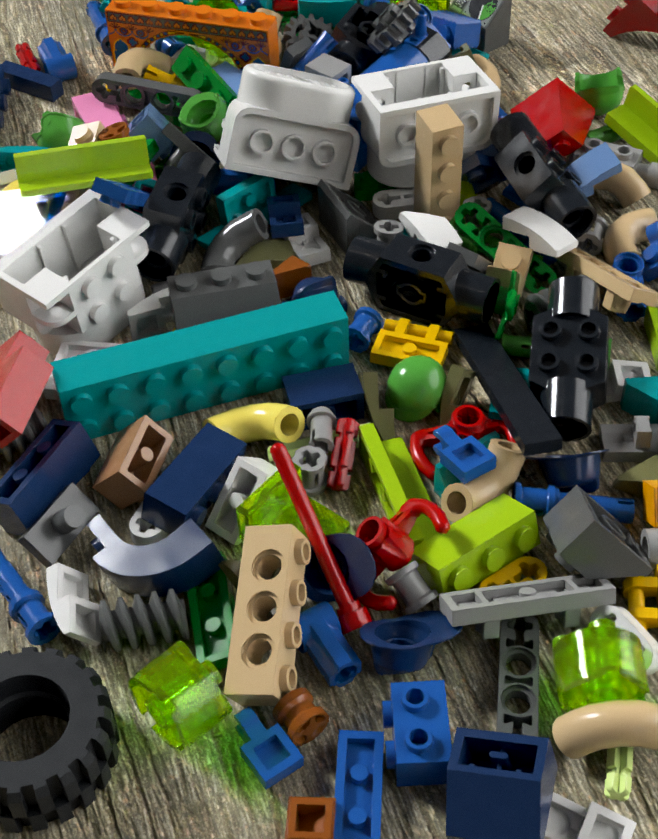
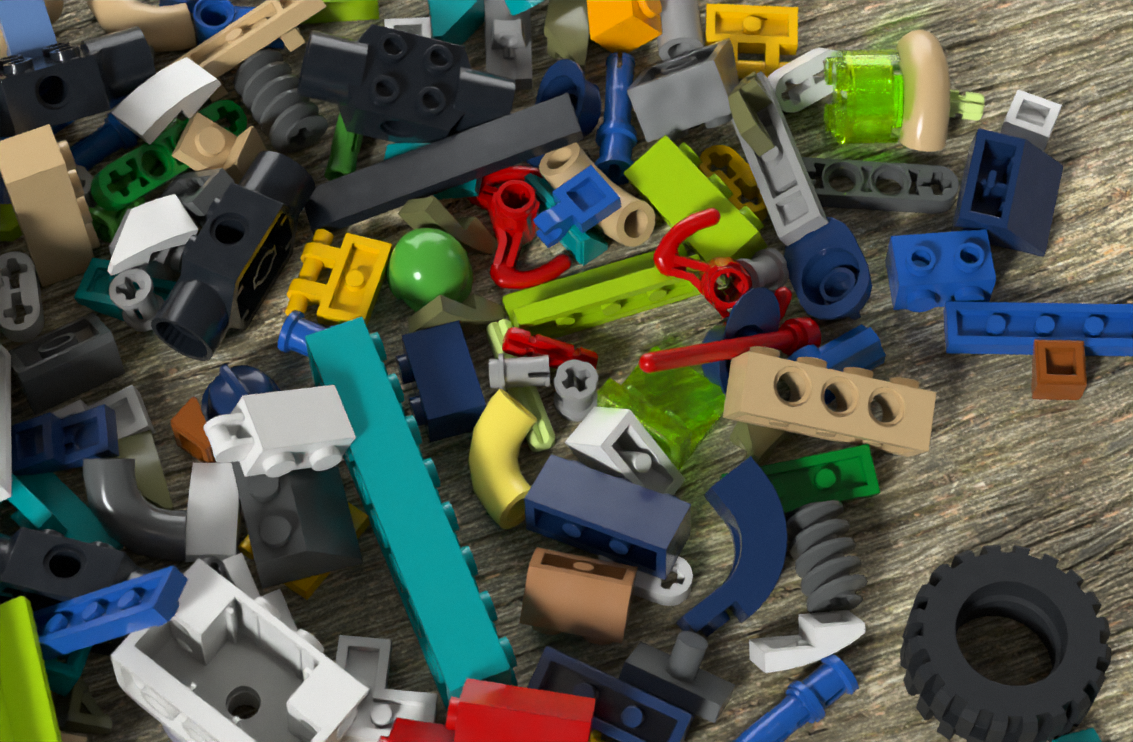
camera: 95 degrees left, 15 degrees up
clear neon green brick [128,641,233,751] -> none
blue plate [234,706,304,790] -> none
dark orange wheel [272,687,329,746] -> none
green plate [494,270,520,340] -> none
none -> white brick [203,385,356,477]
none -> olive slope [728,71,775,157]

